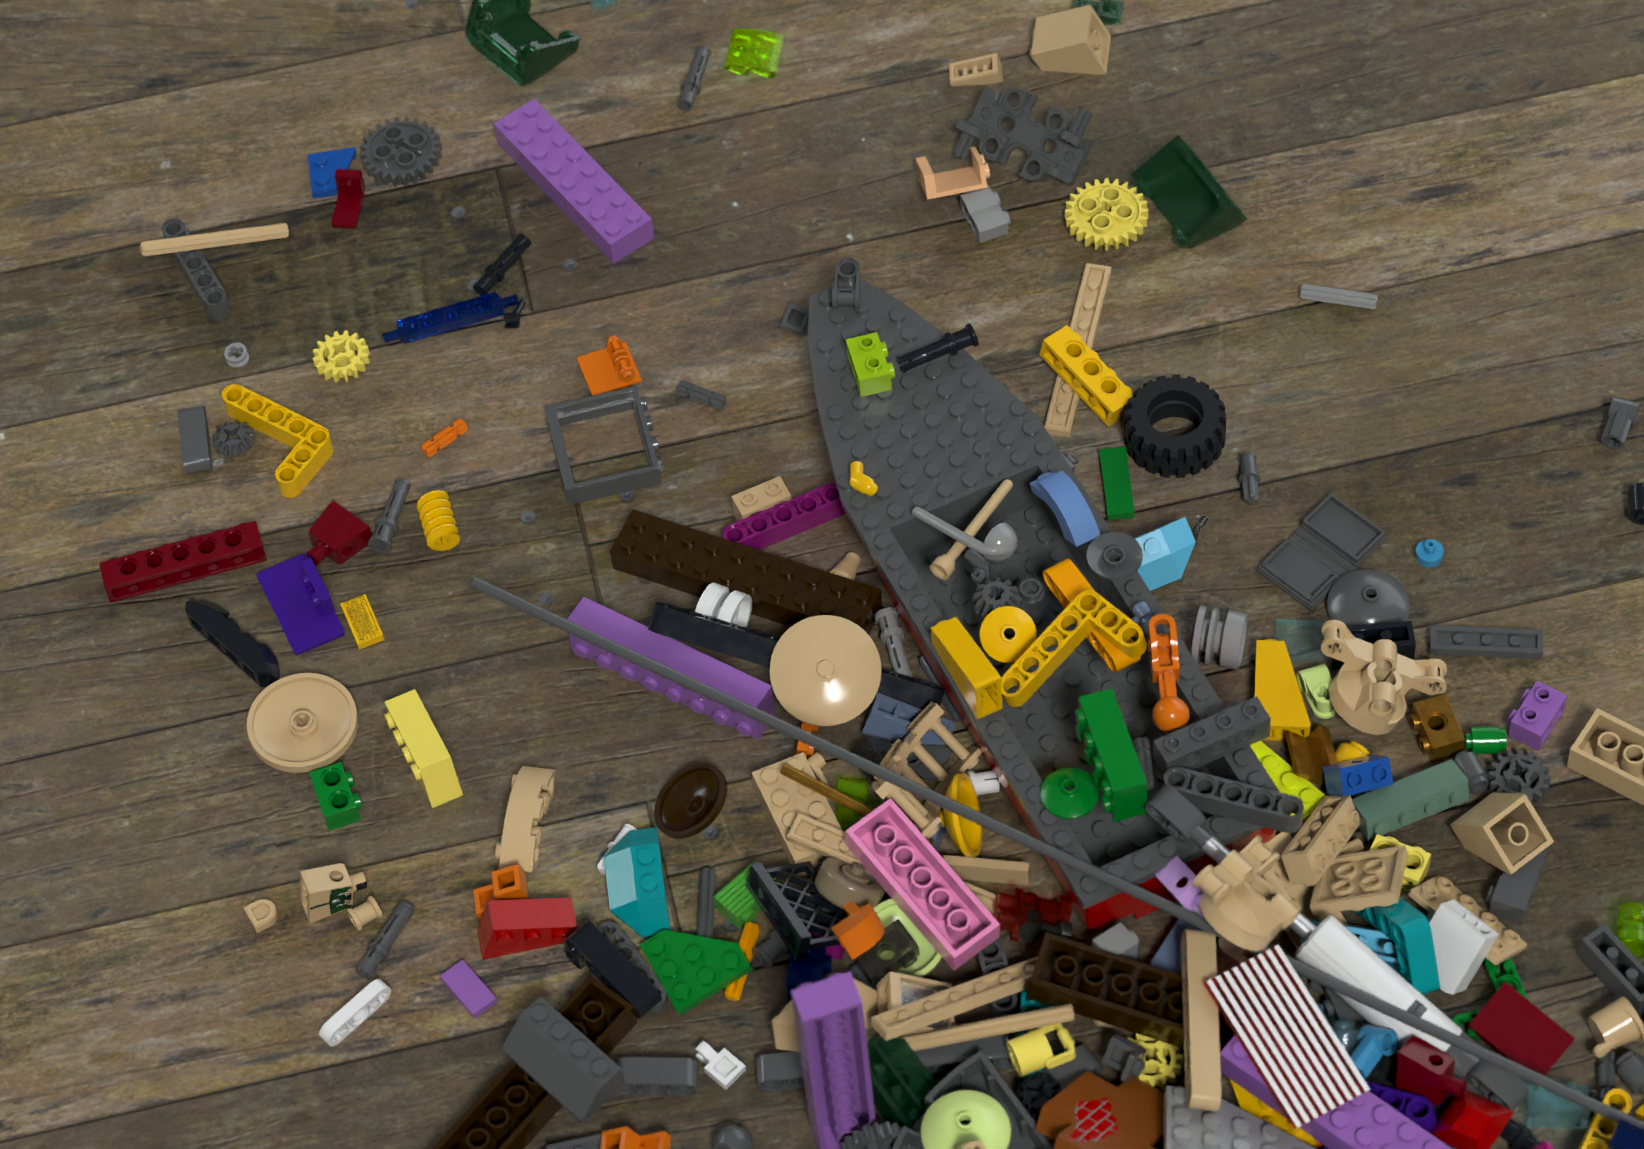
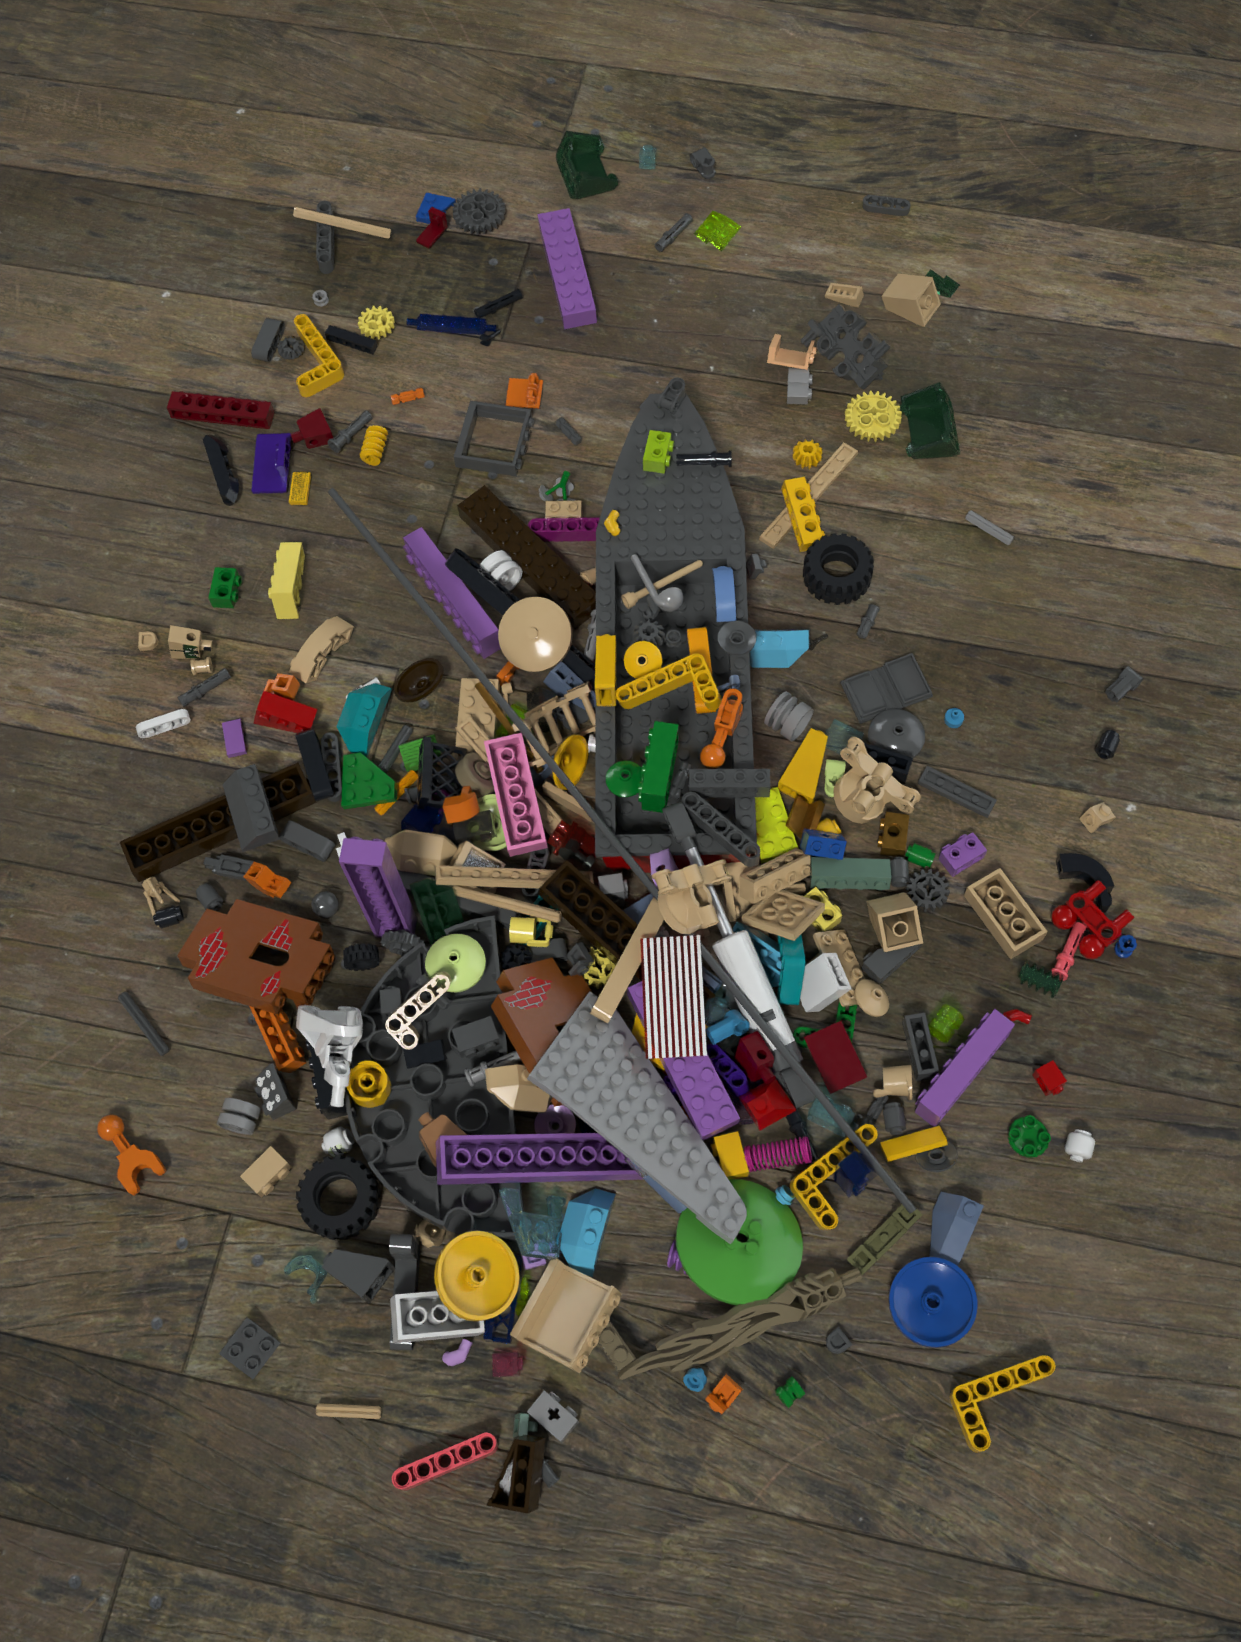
camera: 25 degrees right, 10 degrees up
tan dish [247,673,358,773] -> none
green tile [1099,447,1135,520] -> none
none -> black piece [325,325,378,355]
none -> plant [539,471,576,501]
none -> yellow gear [792,439,822,470]
none -> tan dish [854,979,889,1017]

